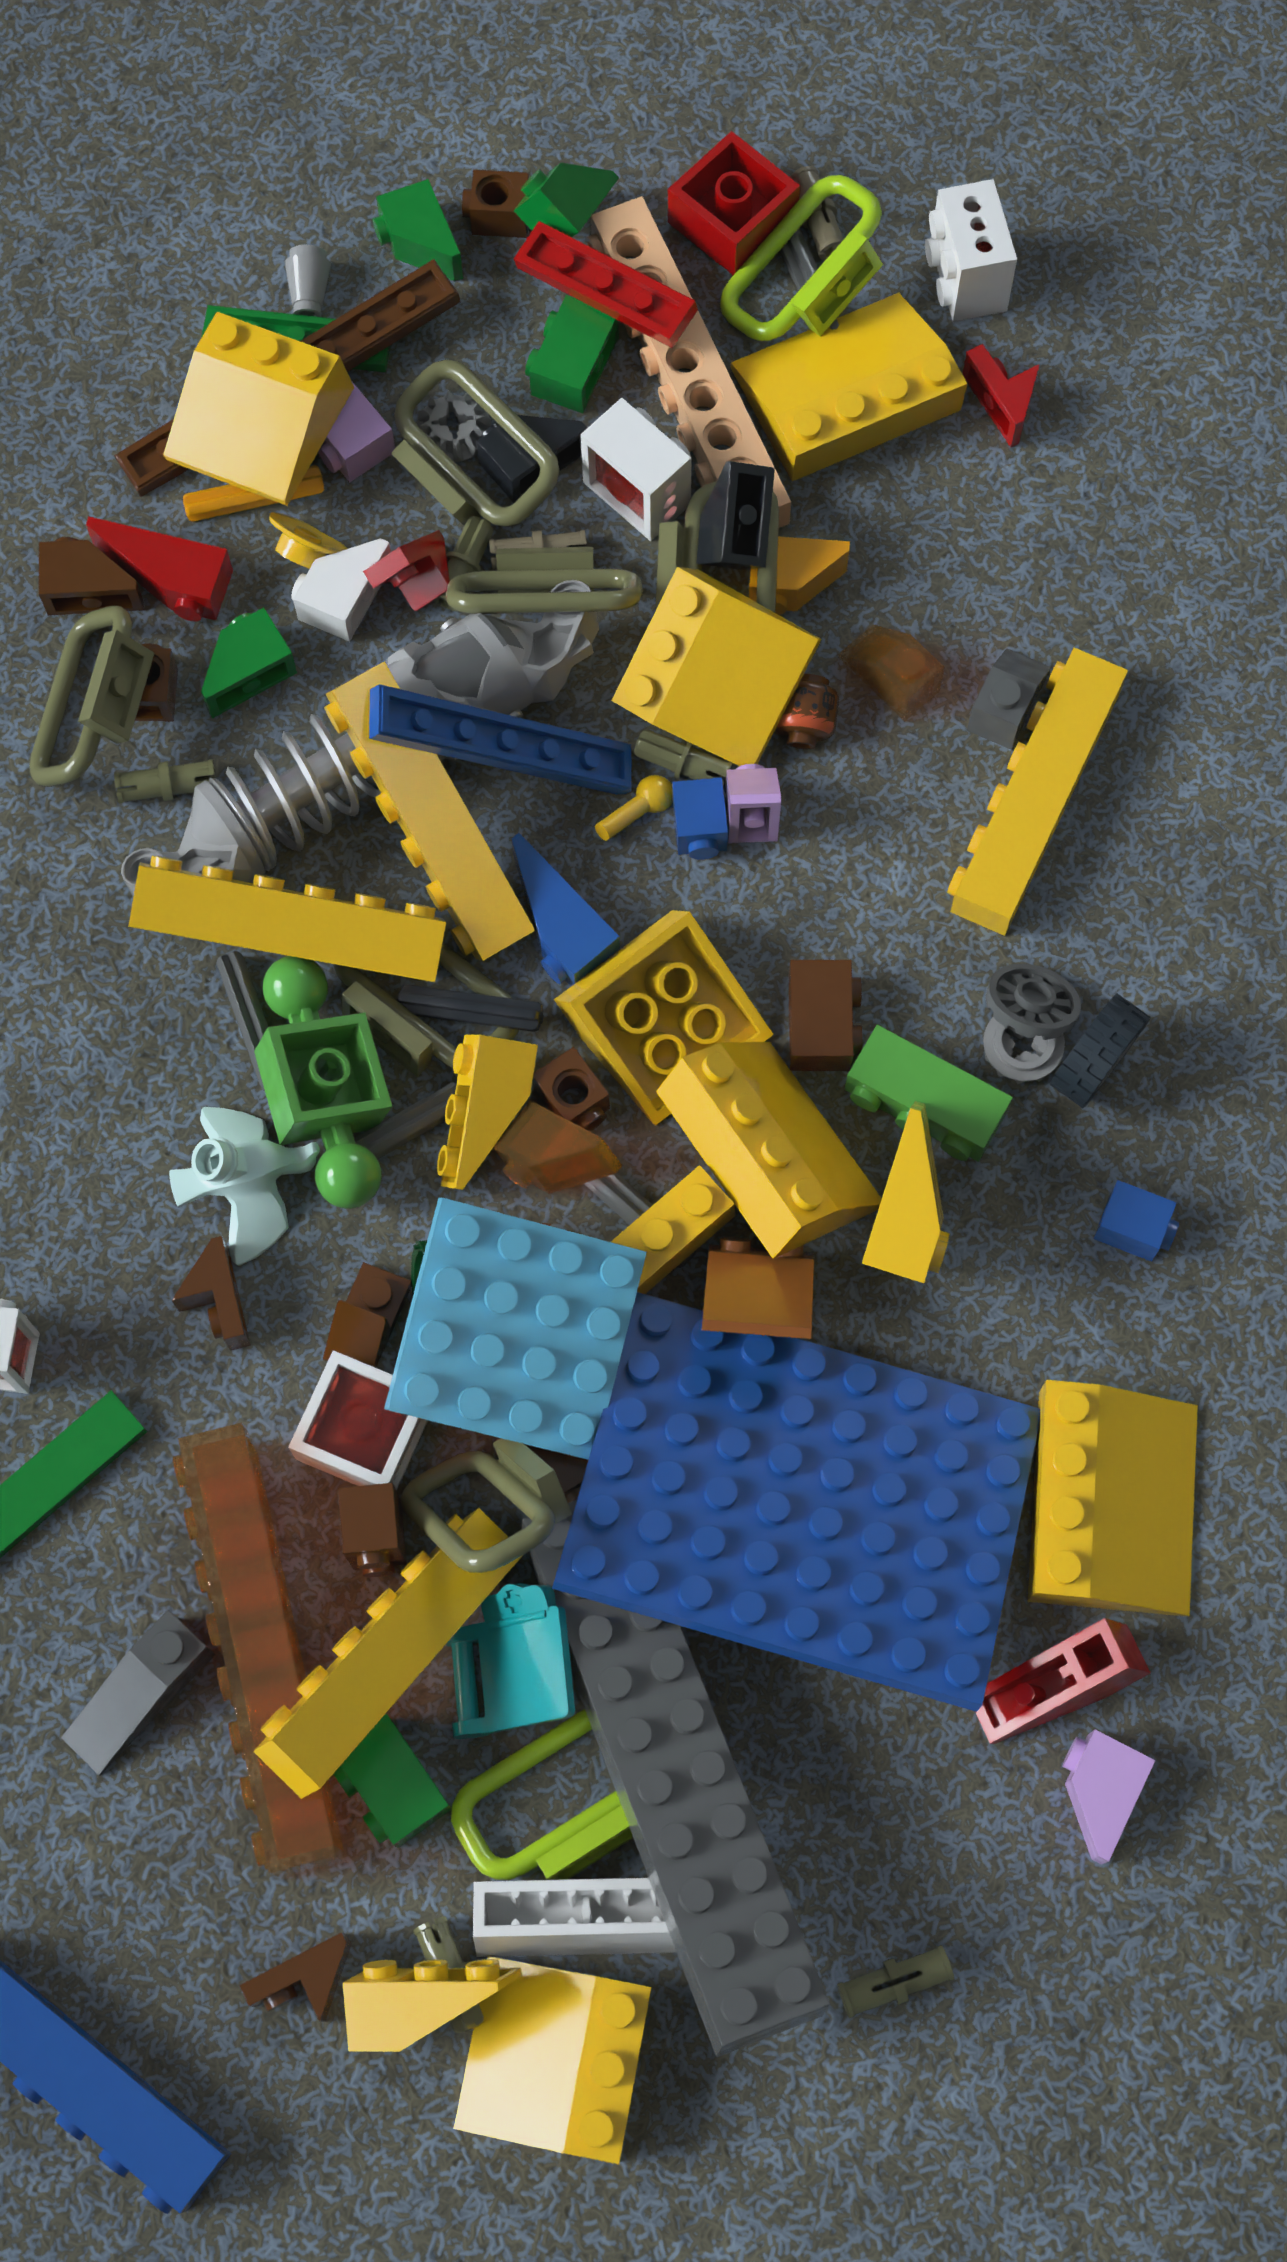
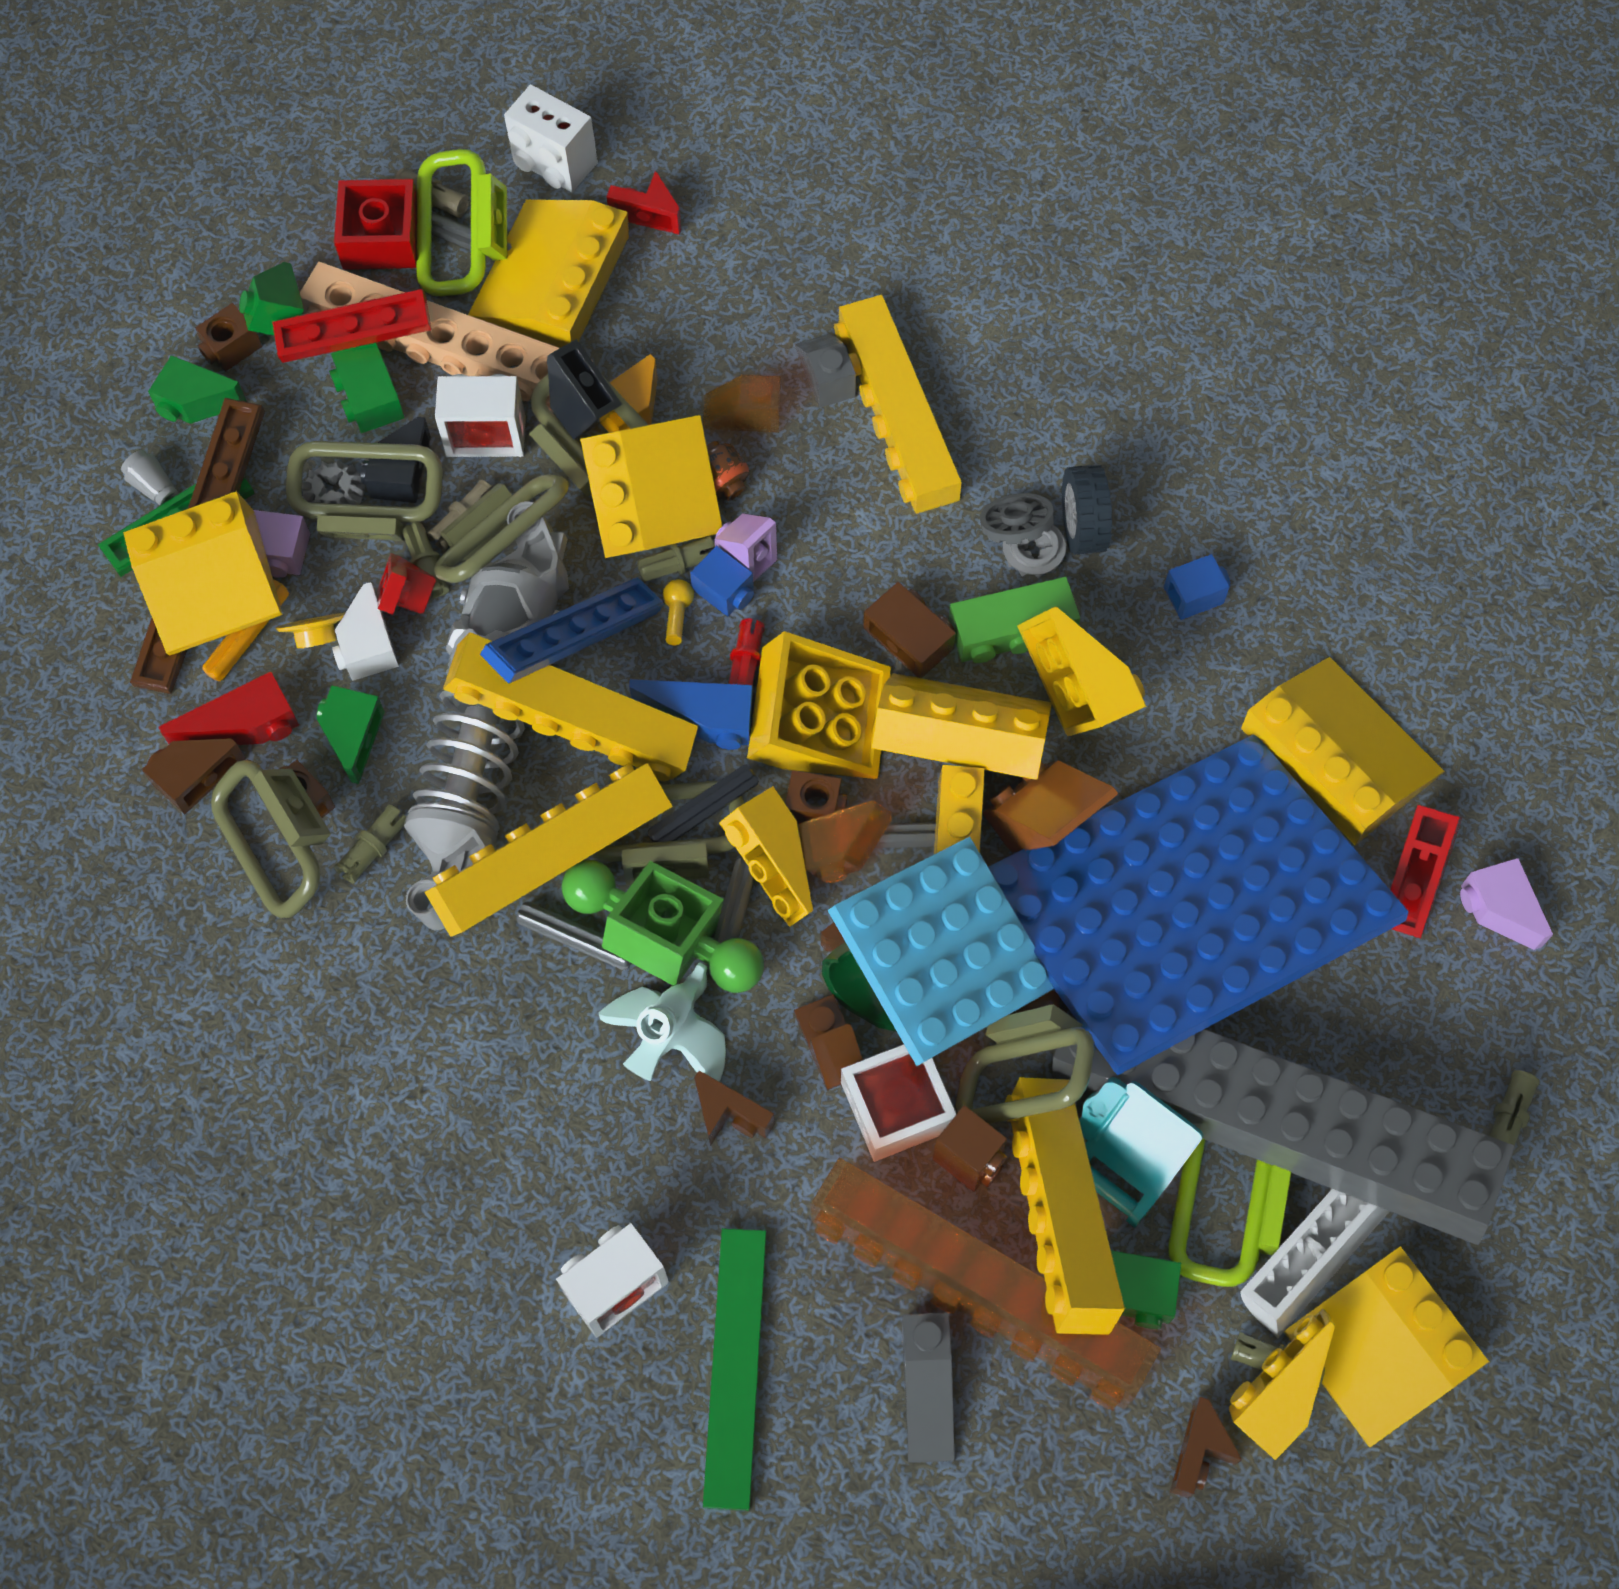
camera: 45 degrees left, 5 degrees down
none -> red axle [728,618,765,685]

